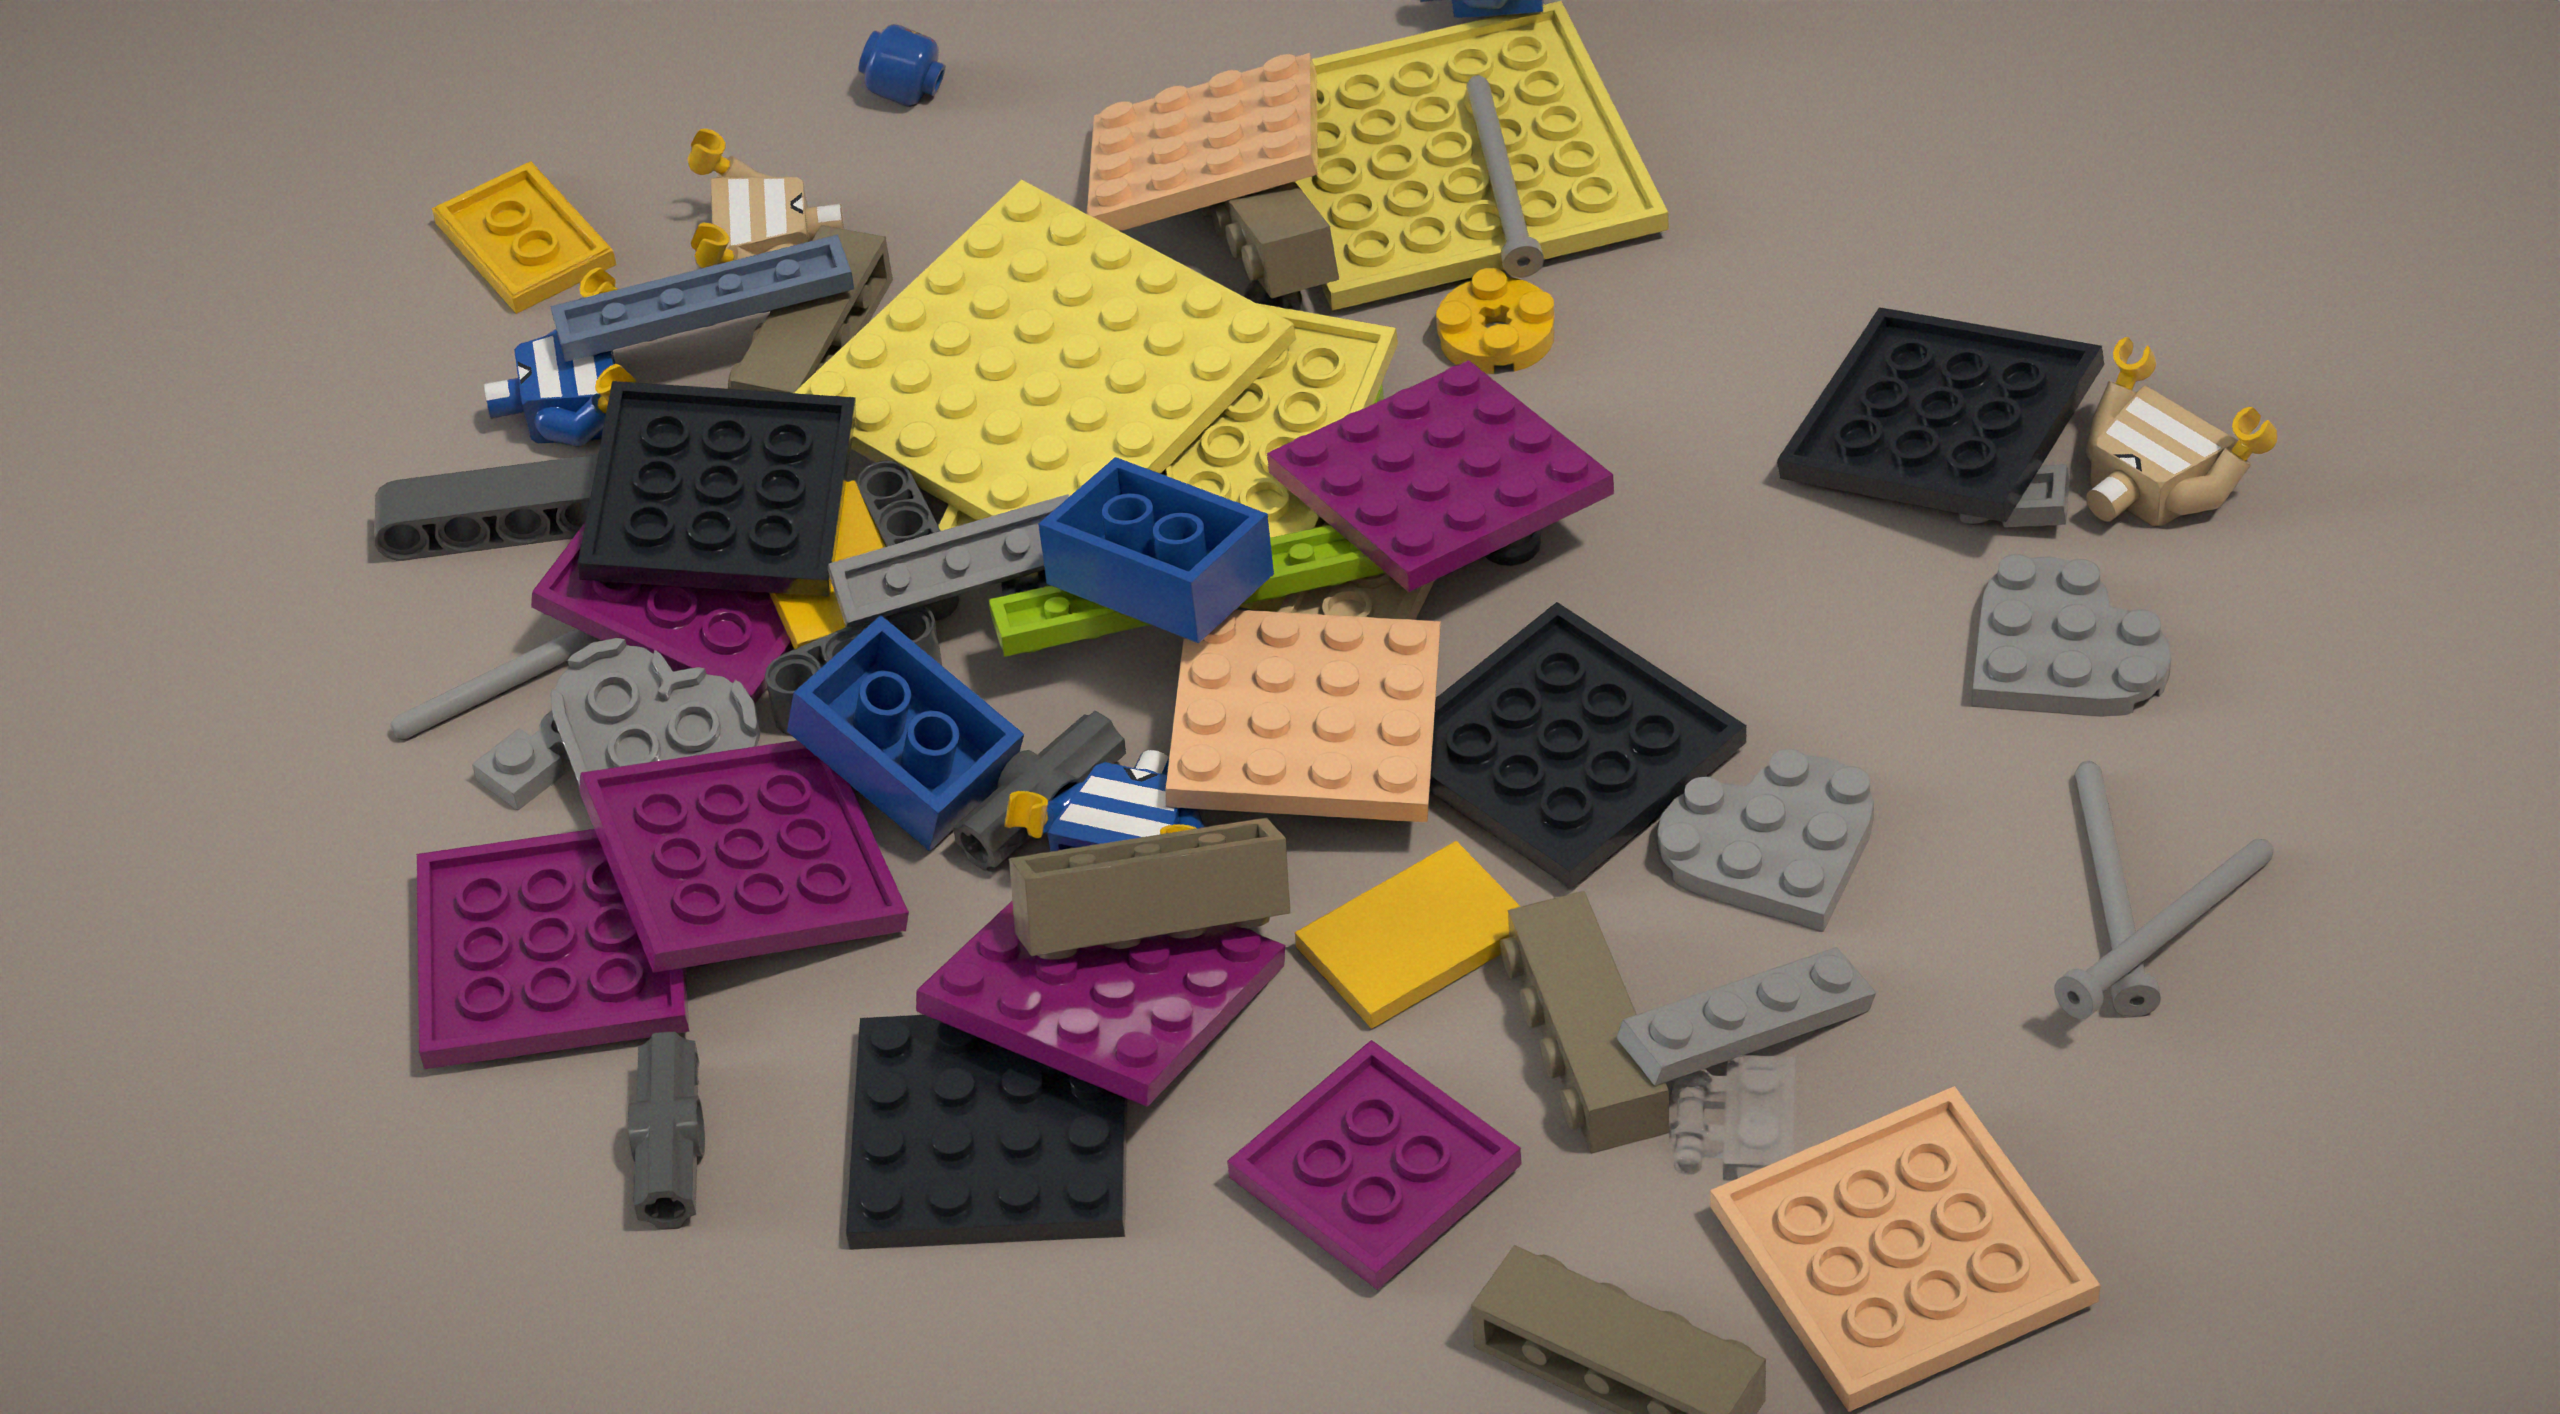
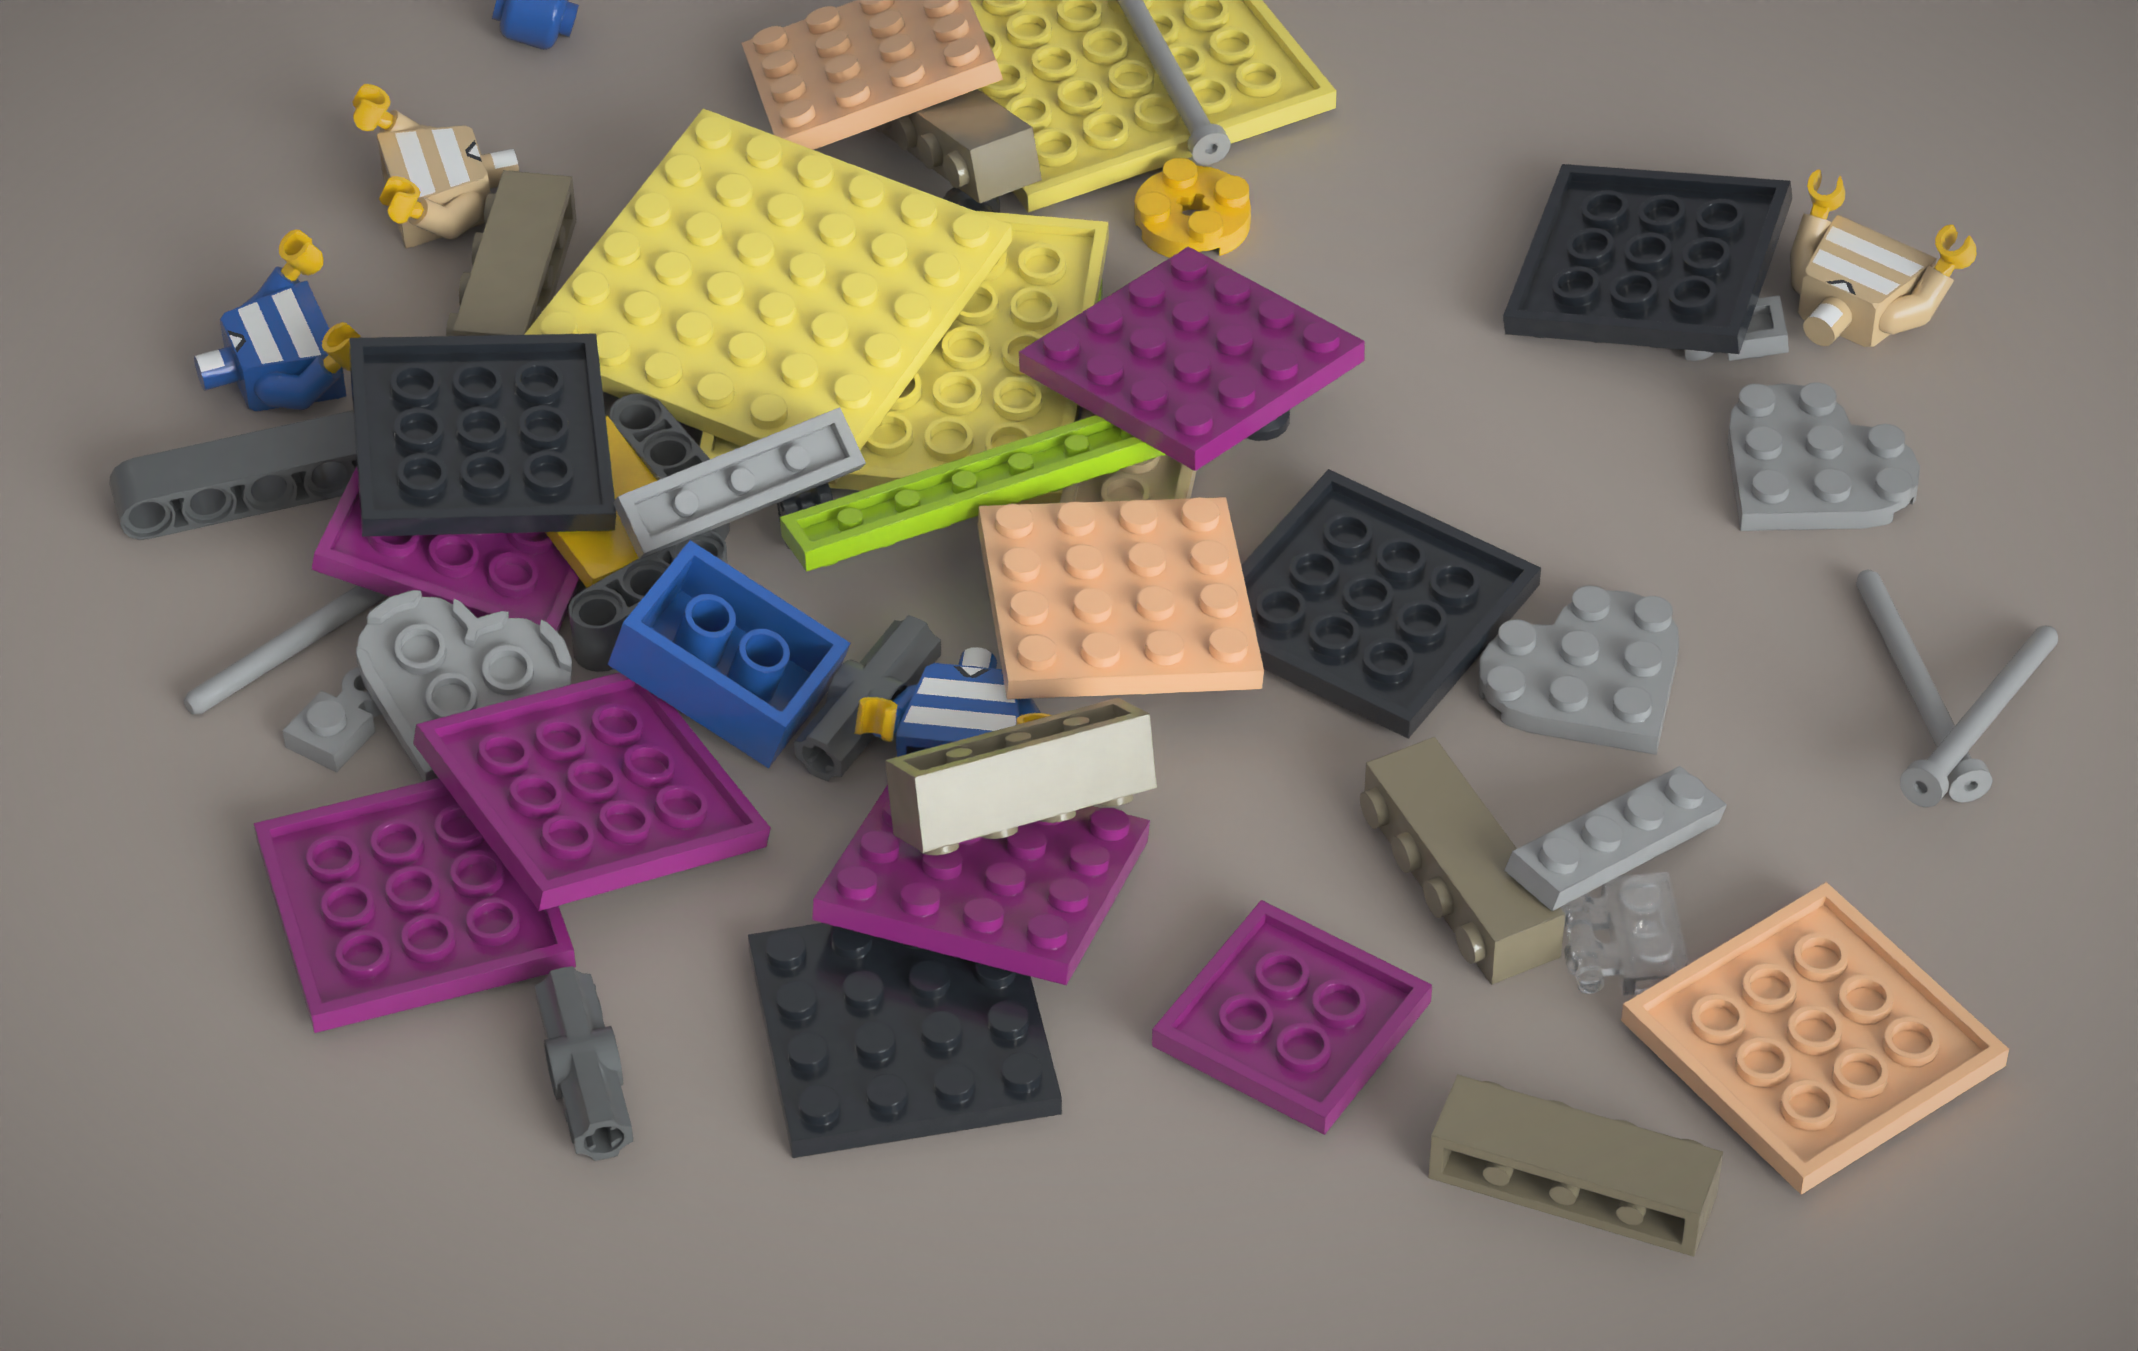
camera: 15 degrees left, 0 degrees up
yellow tile [432,161,616,314] -> none
sand blue plate [550,235,854,362] -> none
blue brick [1038,457,1274,643] -> none
yellow tile [1294,841,1521,1029] -> none

